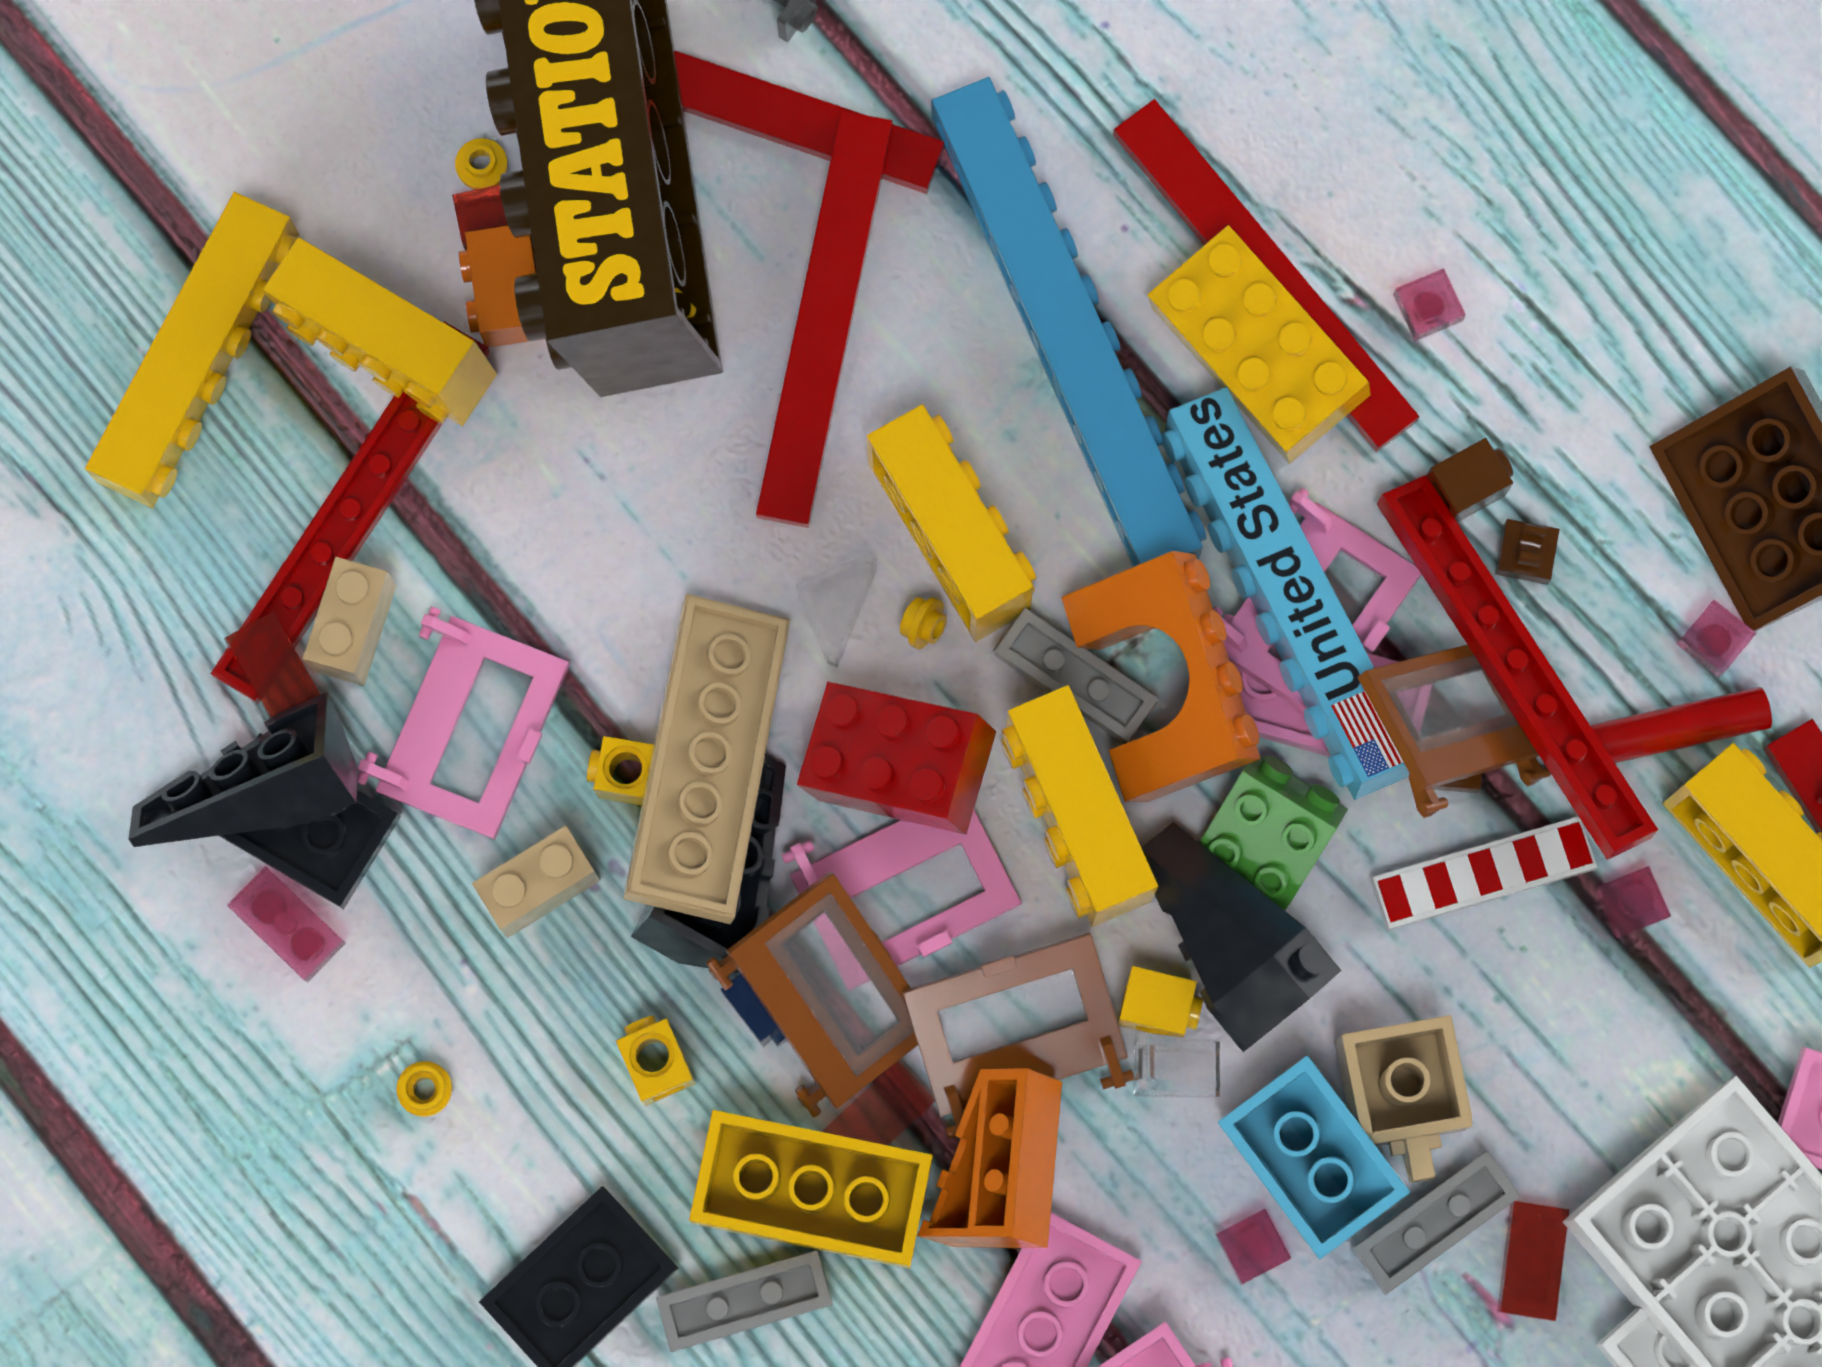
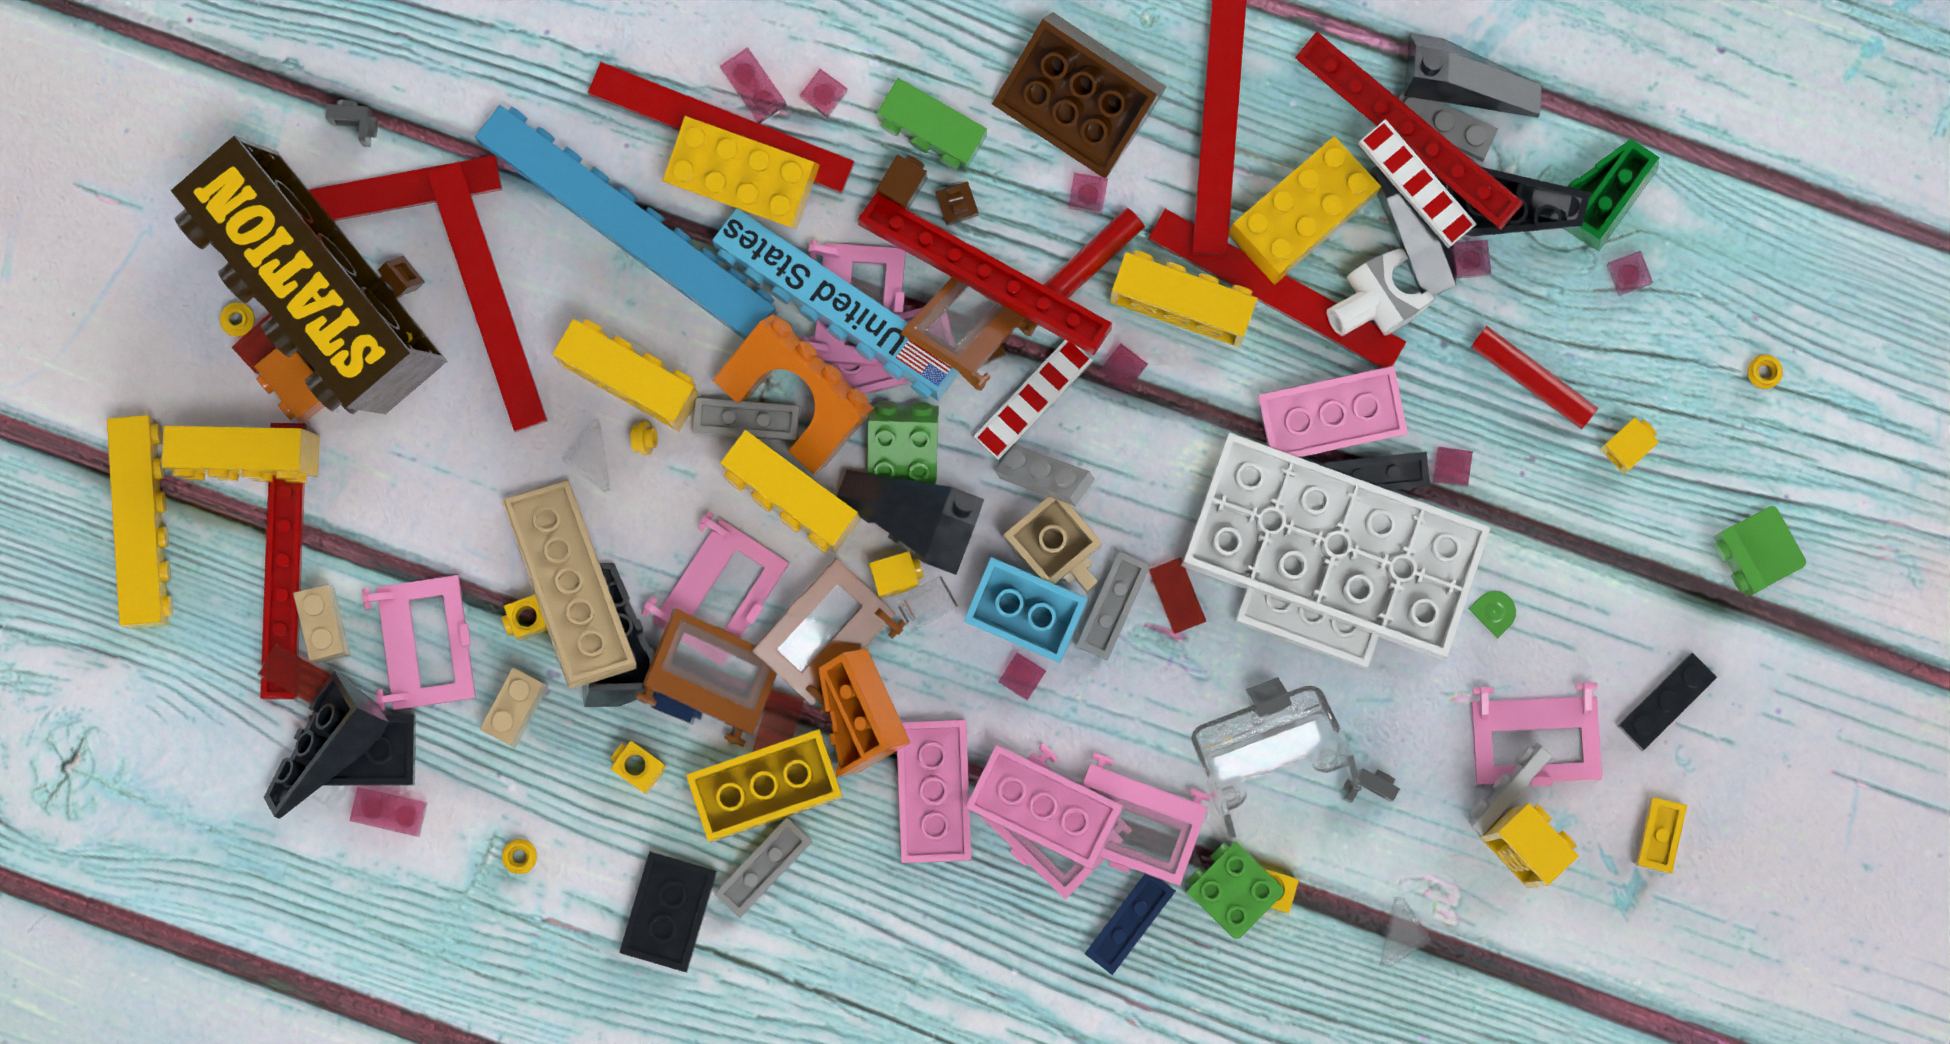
camera: 30 degrees left, 5 degrees up
red brick [796,681,997,835] -> none
none -> reddish brown tile [377,256,425,298]
none -> clear pink plate [719,47,787,124]
none -> bright green brick [877,78,987,171]
none -> light grey plate [995,444,1095,506]

